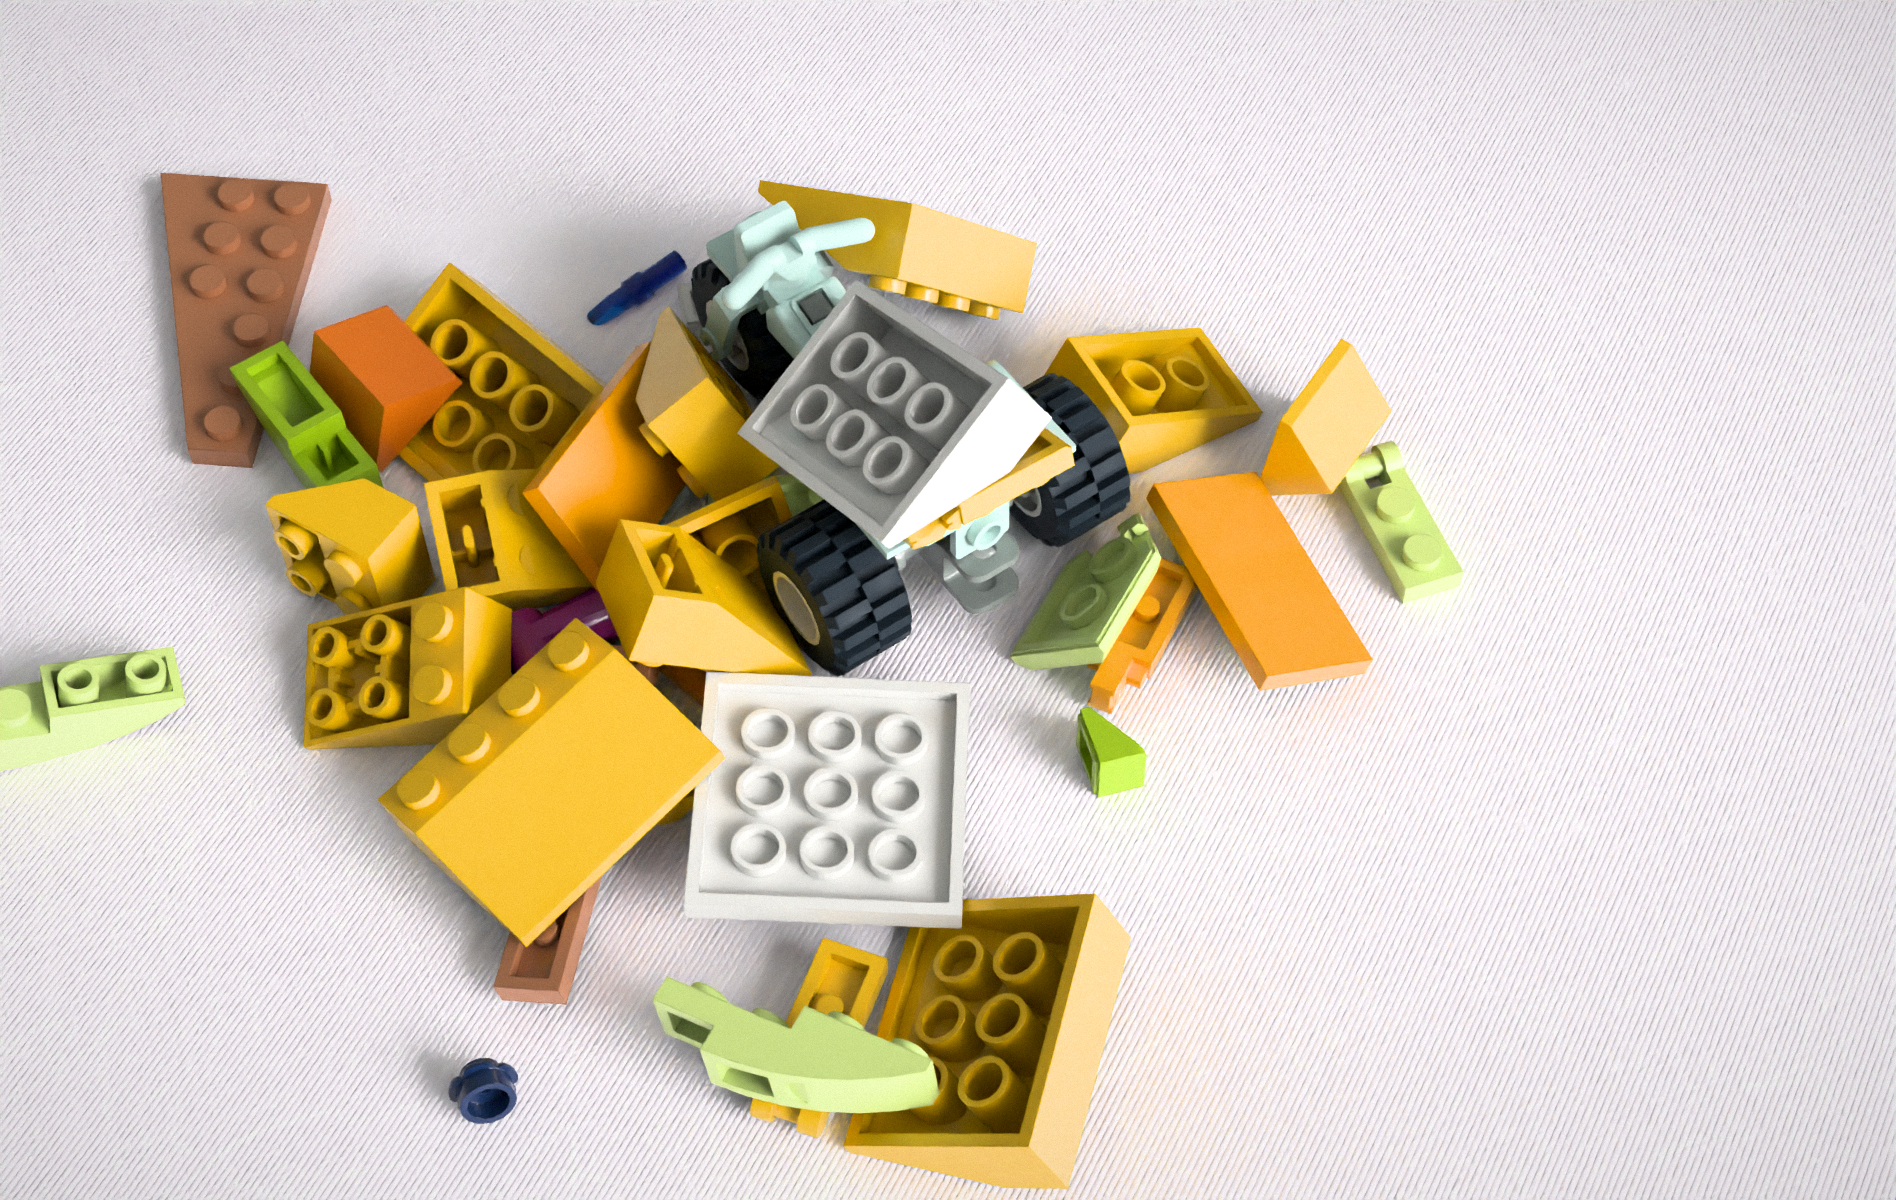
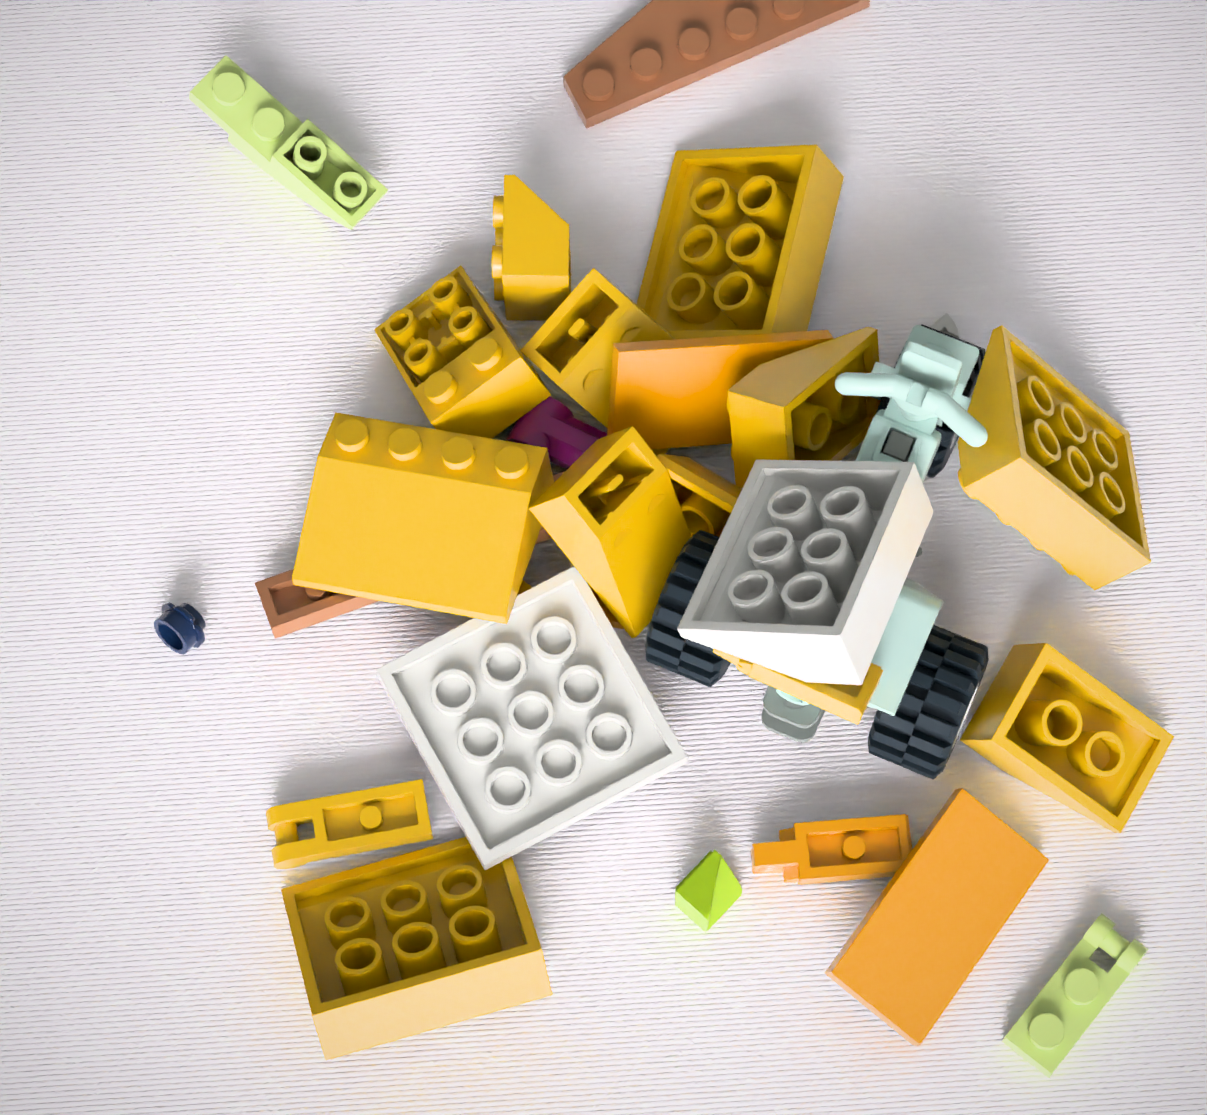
camera: 60 degrees right, 15 degrees up
lime slope [229,340,384,489] -> none
orange slope [309,305,463,472] -> none
clear blue piece [587,250,687,325] -> none
yellowish green slope [652,976,939,1113] -> none
yellowish green tile [1010,513,1161,671] -> none
yellow slope [1260,338,1391,496] -> none

